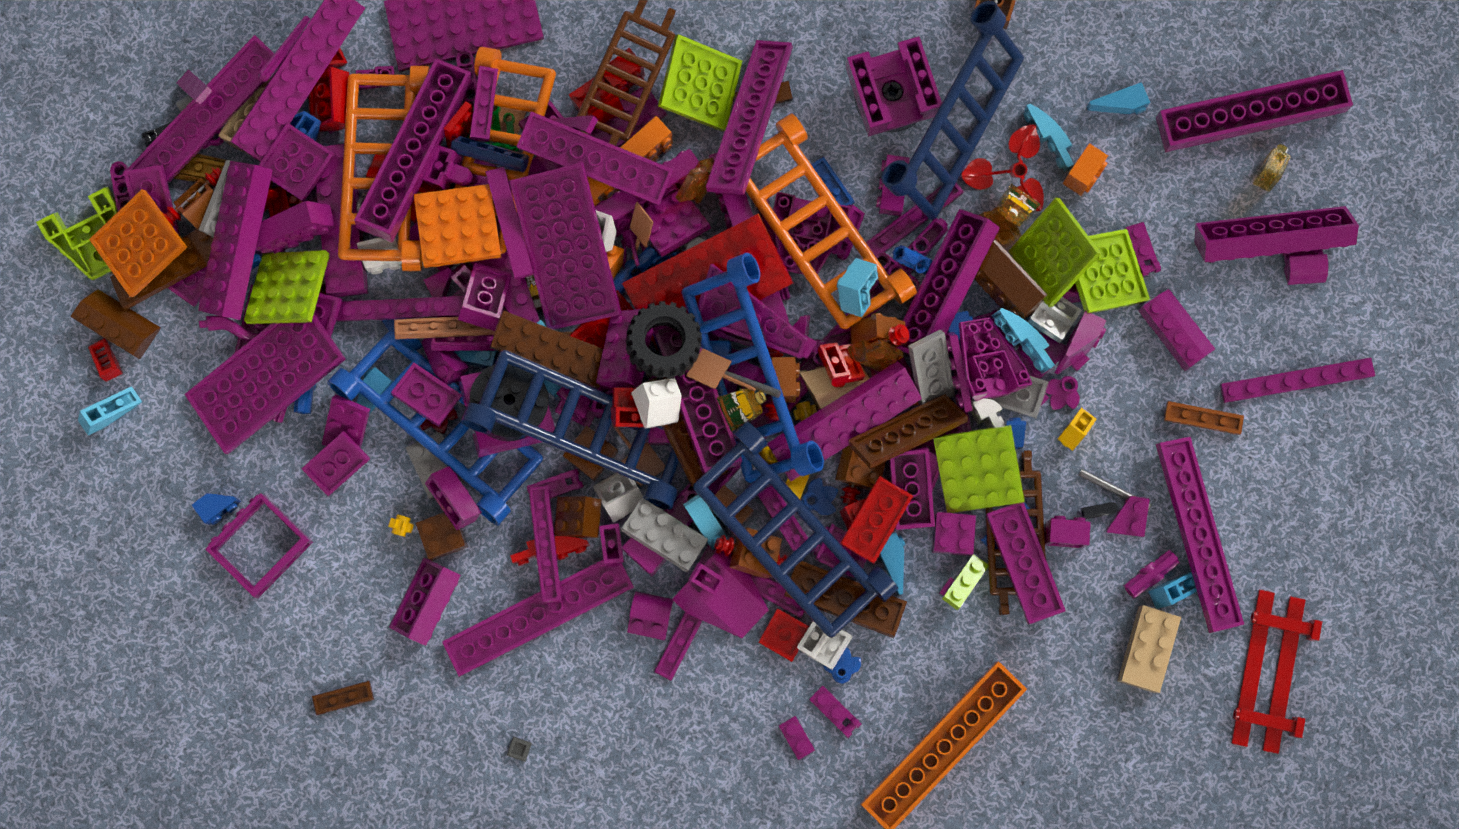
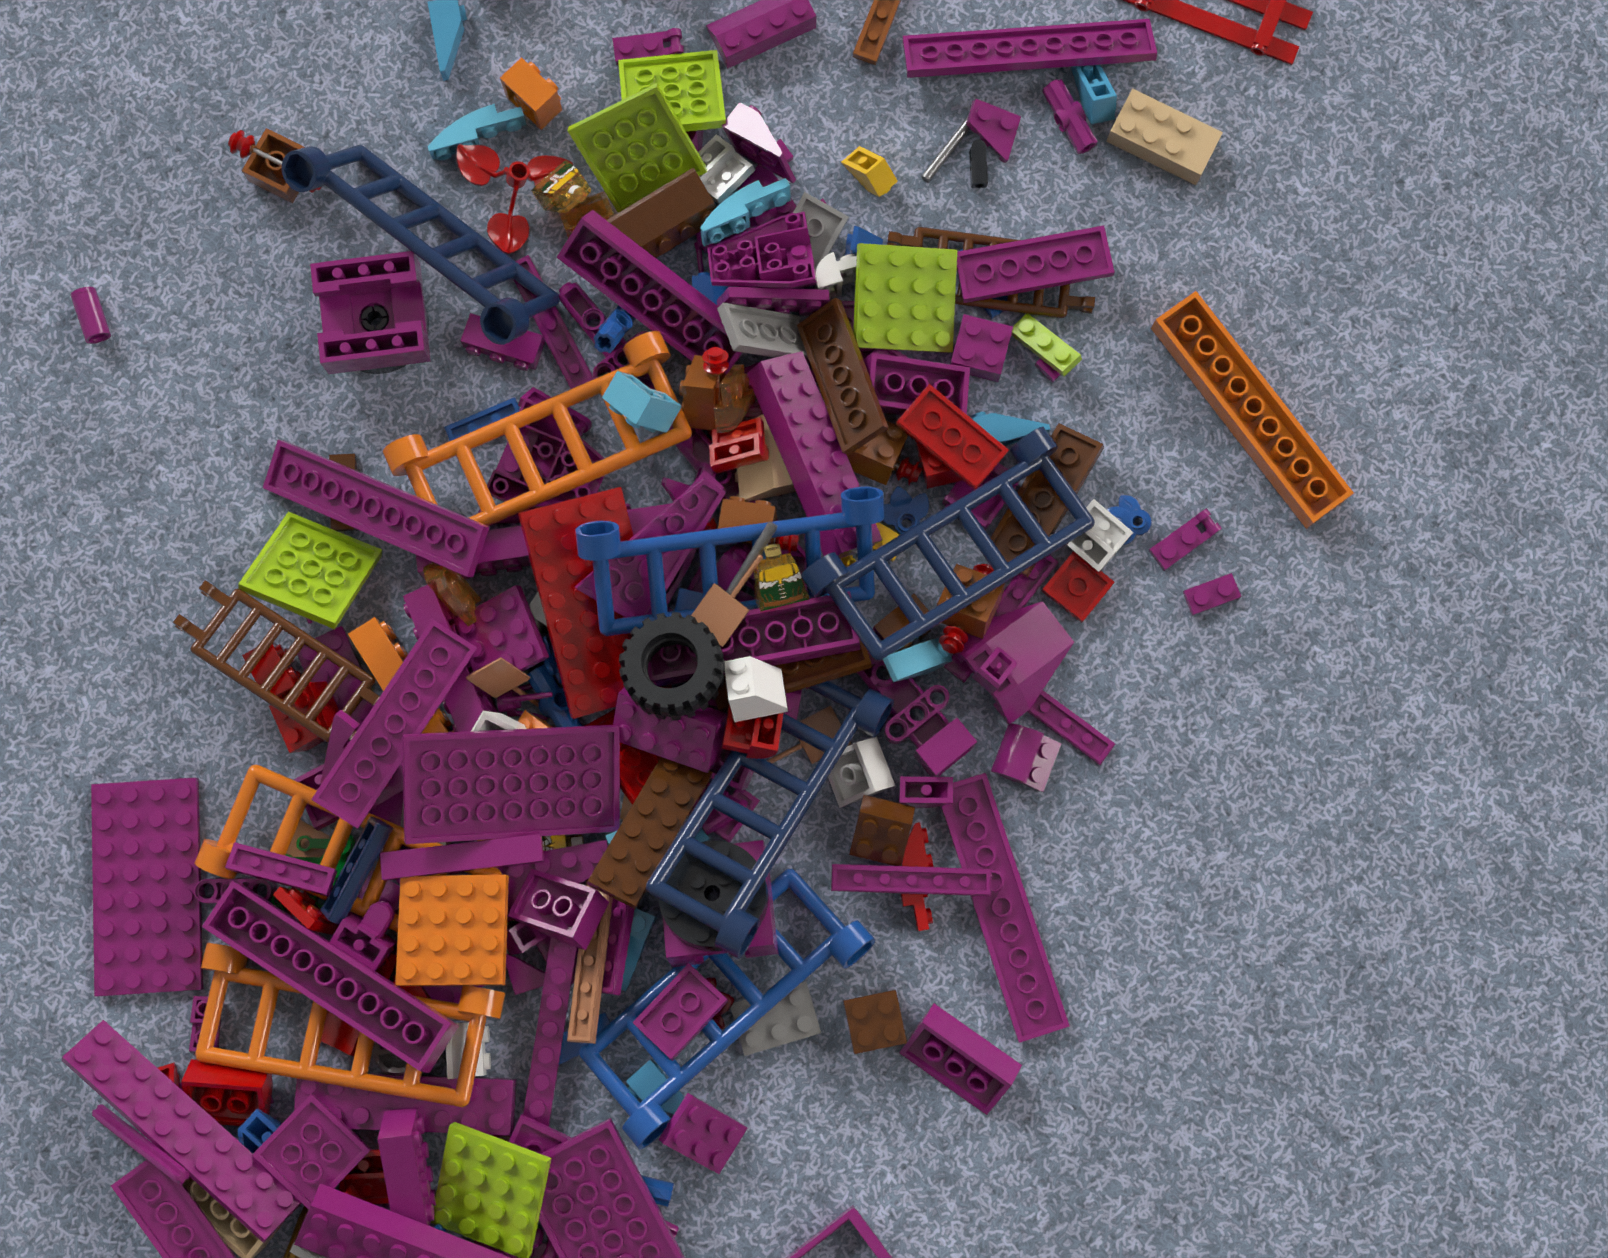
camera: 85 degrees left, 0 degrees up
magenta plate [301,431,370,496] -> none
reddish brown tile [312,681,374,715] -> none
yellow gear [388,514,414,537] -> none
magenta slope [421,338,469,385] -> none
magenta brick [425,466,481,530] -> none
dark grey tile [507,737,532,762] -> none
magenta plate [526,469,584,499] -> none
reddish brown brick [563,426,618,482] -> none
light grey plate [621,498,708,572] -> none
magenta plate [758,486,815,553] -> none
yellow gear [793,401,817,422] -> none
magenta plate [1045,376,1080,410] -> none
magenta brick [1045,516,1091,549] -> none

